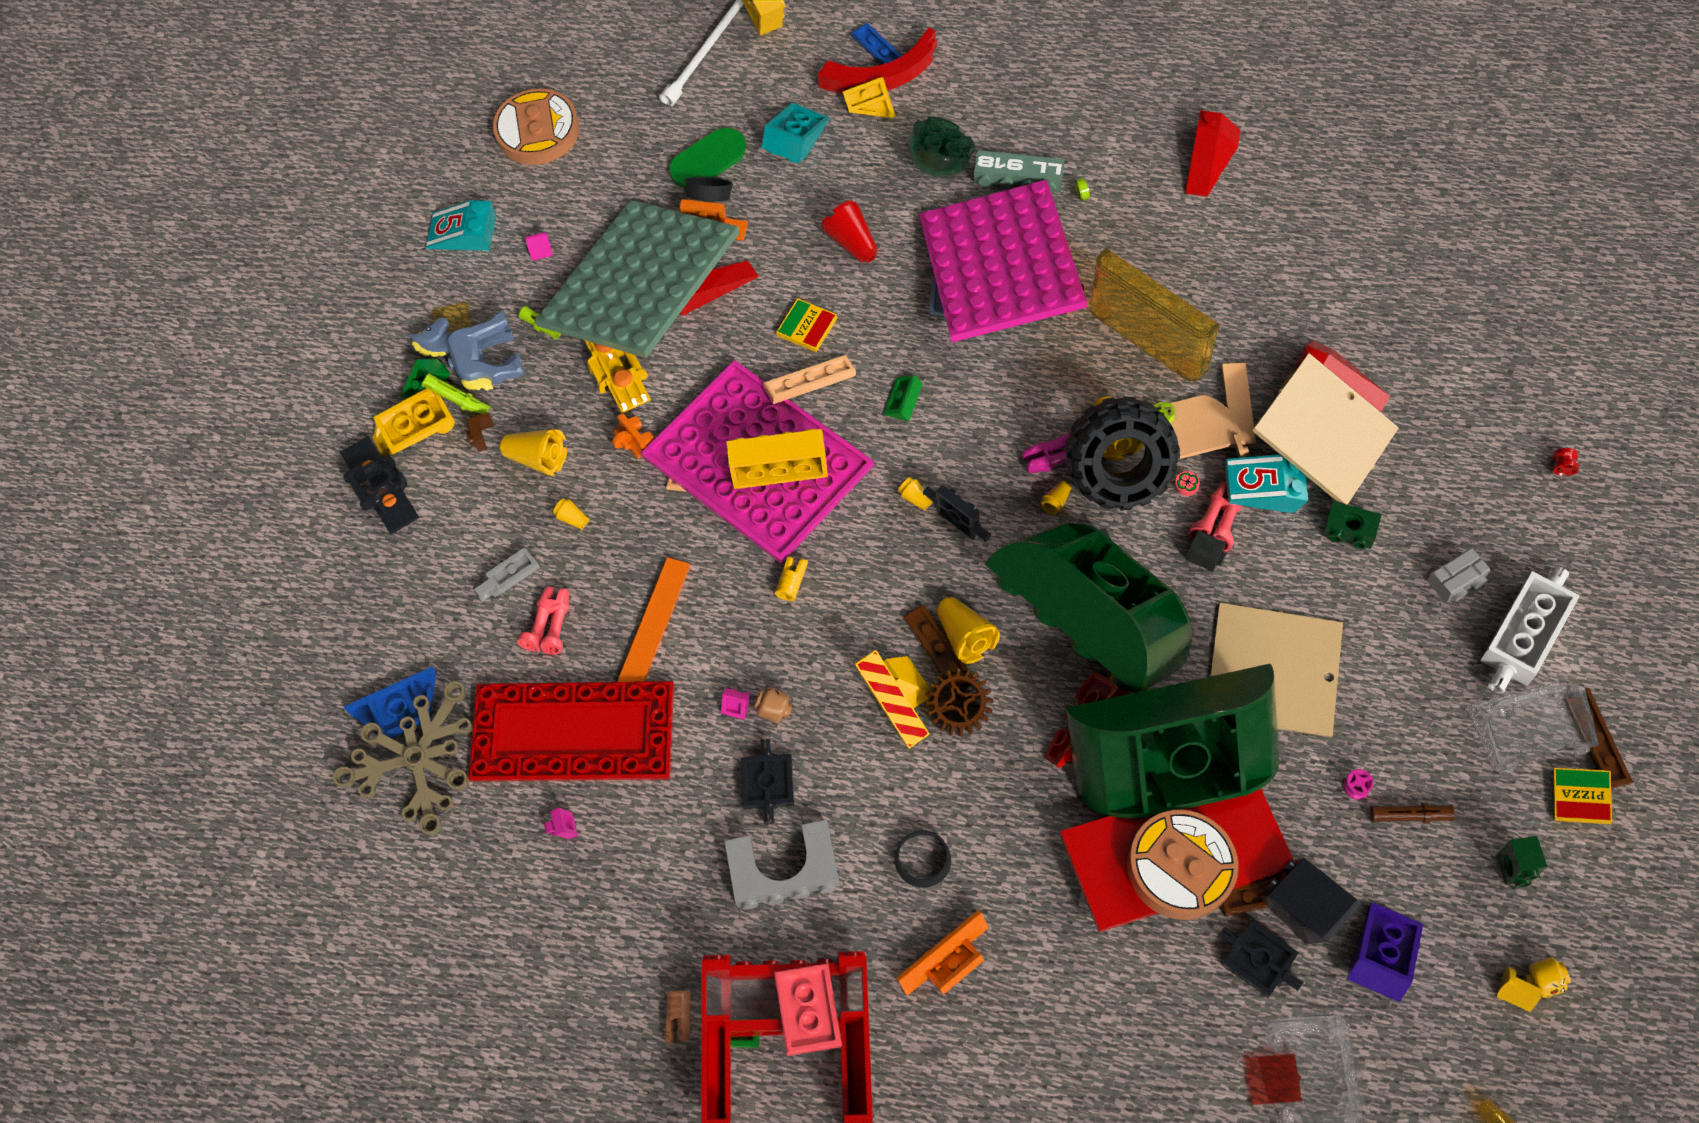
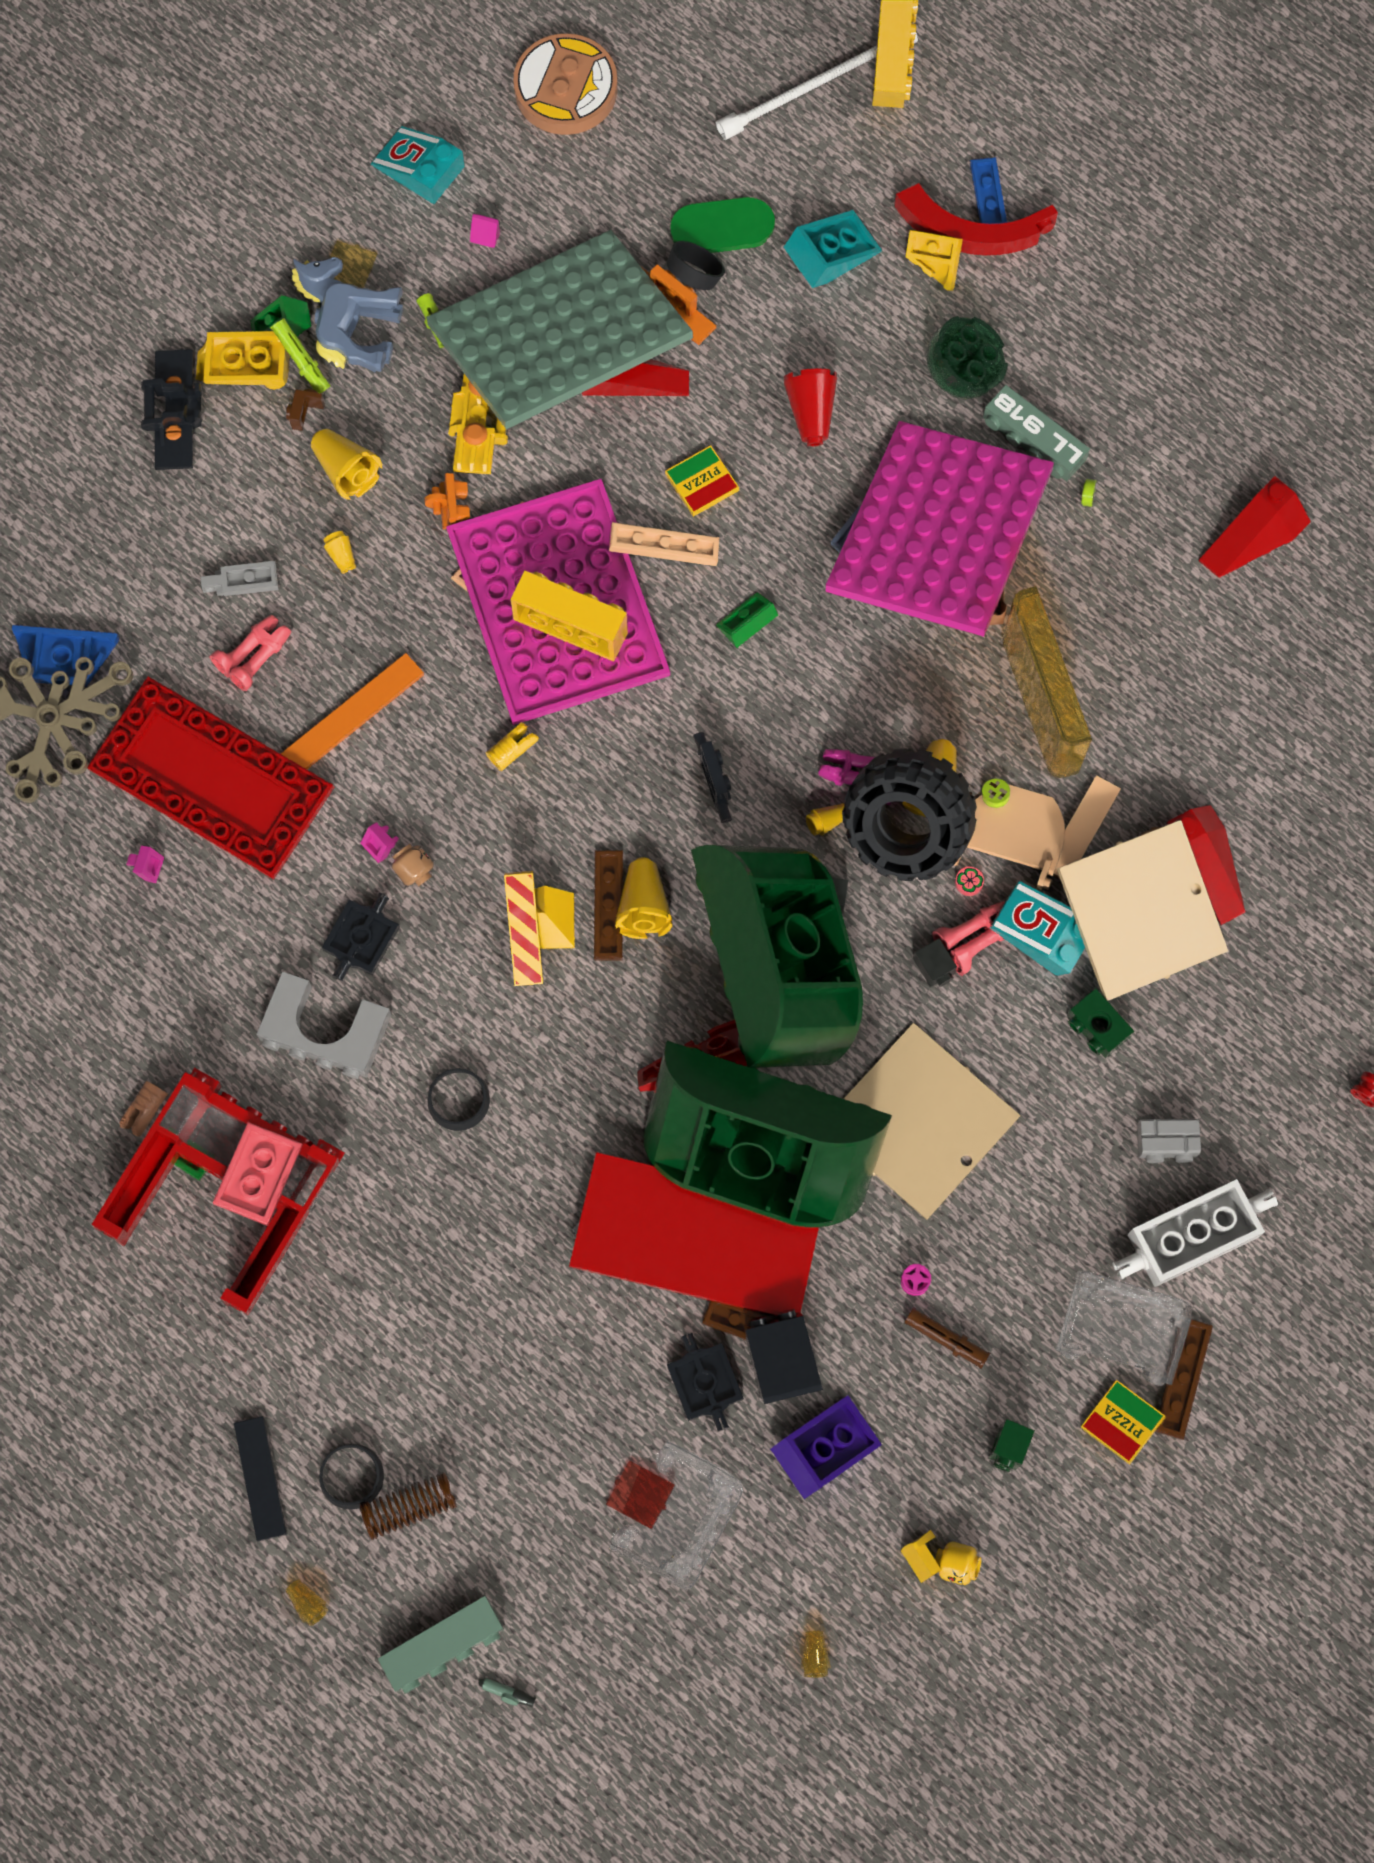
camera: 25 degrees right, 10 degrees up
orange bracket [896,910,989,996] -> none
yellow cone [898,477,933,511] -> none
reddish brown gear [925,668,993,737] -> none
piece [1127,810,1238,920] -> none

